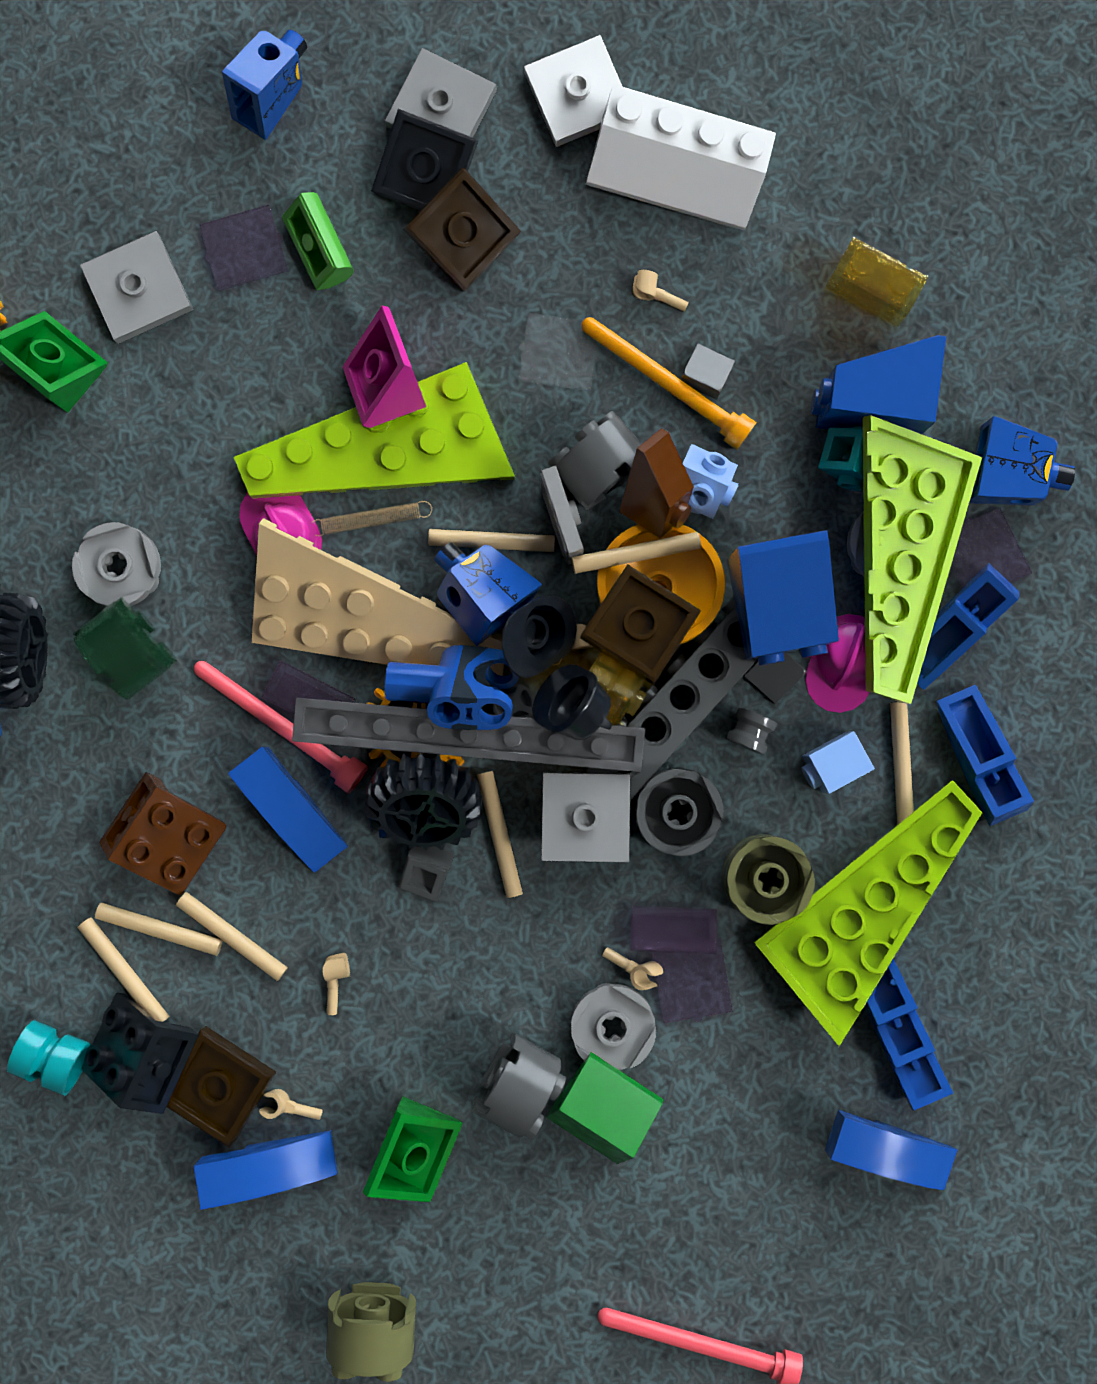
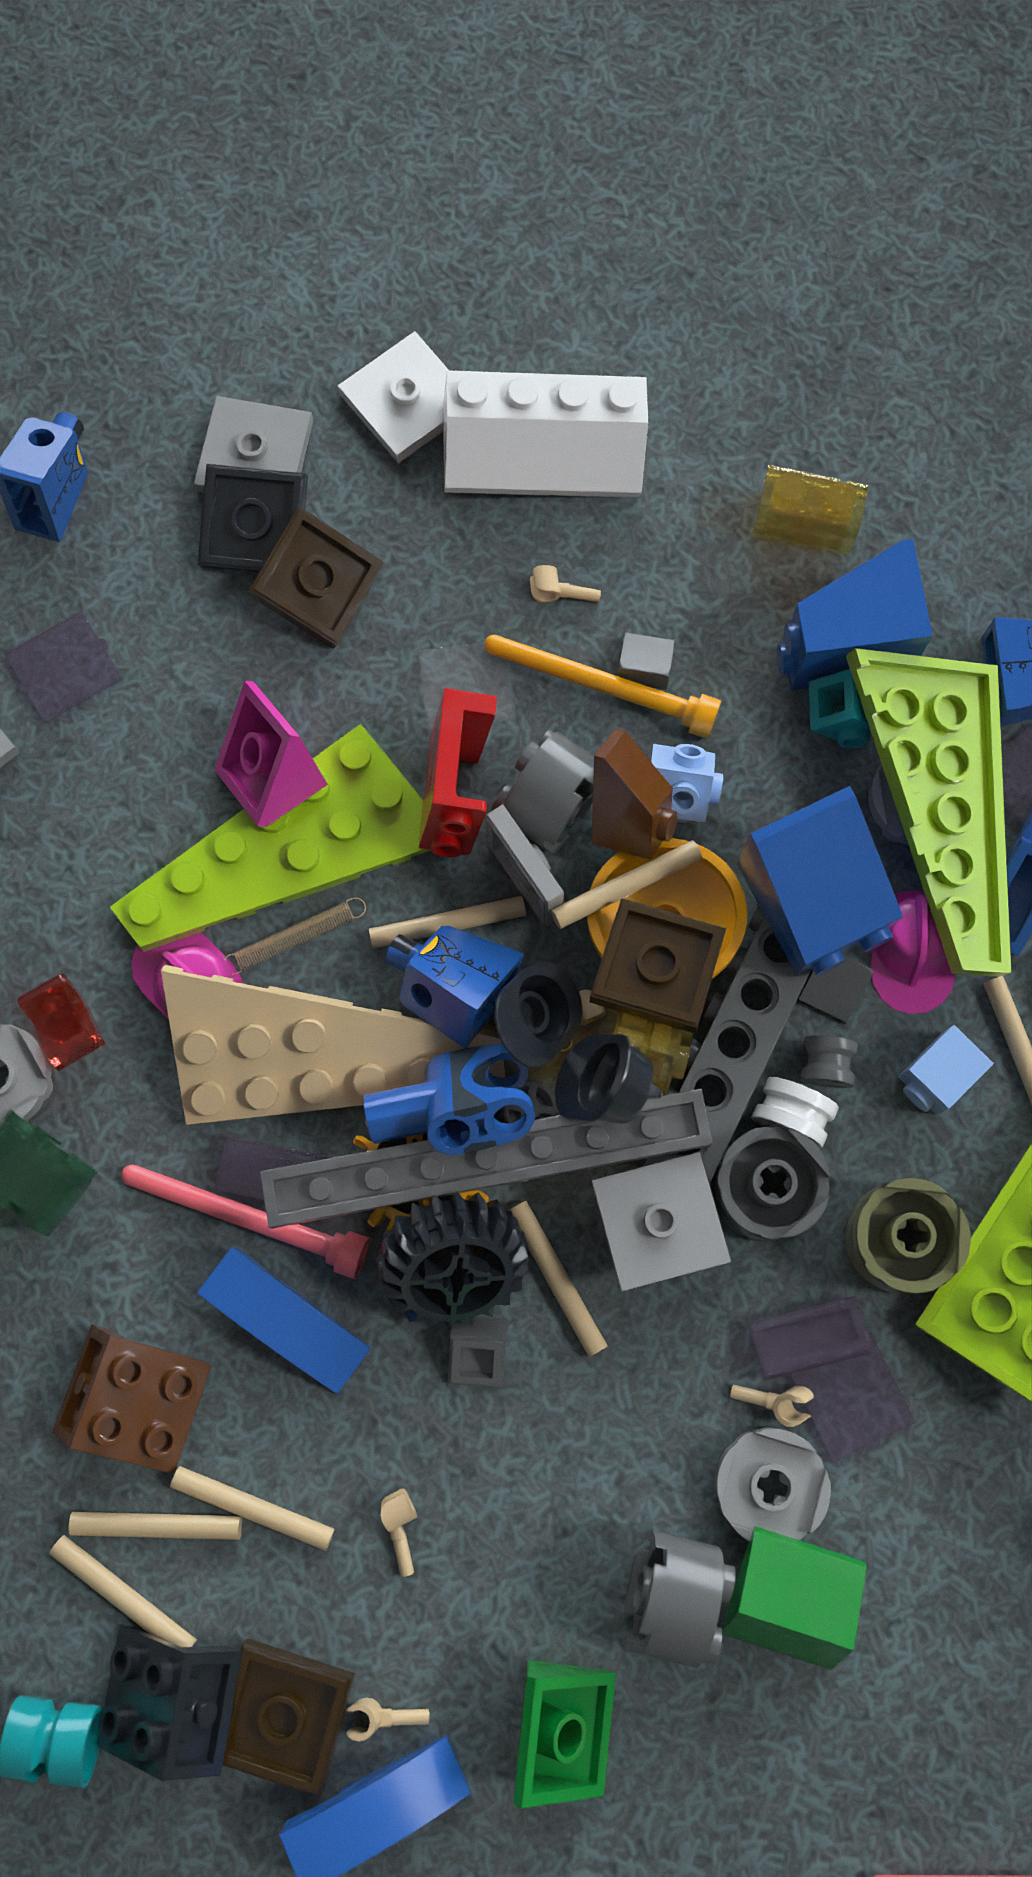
camera: 15 degrees left, 10 degrees down
bright green brick [282,192,354,290] -> none
none -> clear red bracket [17,974,106,1071]
none -> red panel [418,688,497,858]
none -> white wheel [751,1077,839,1149]

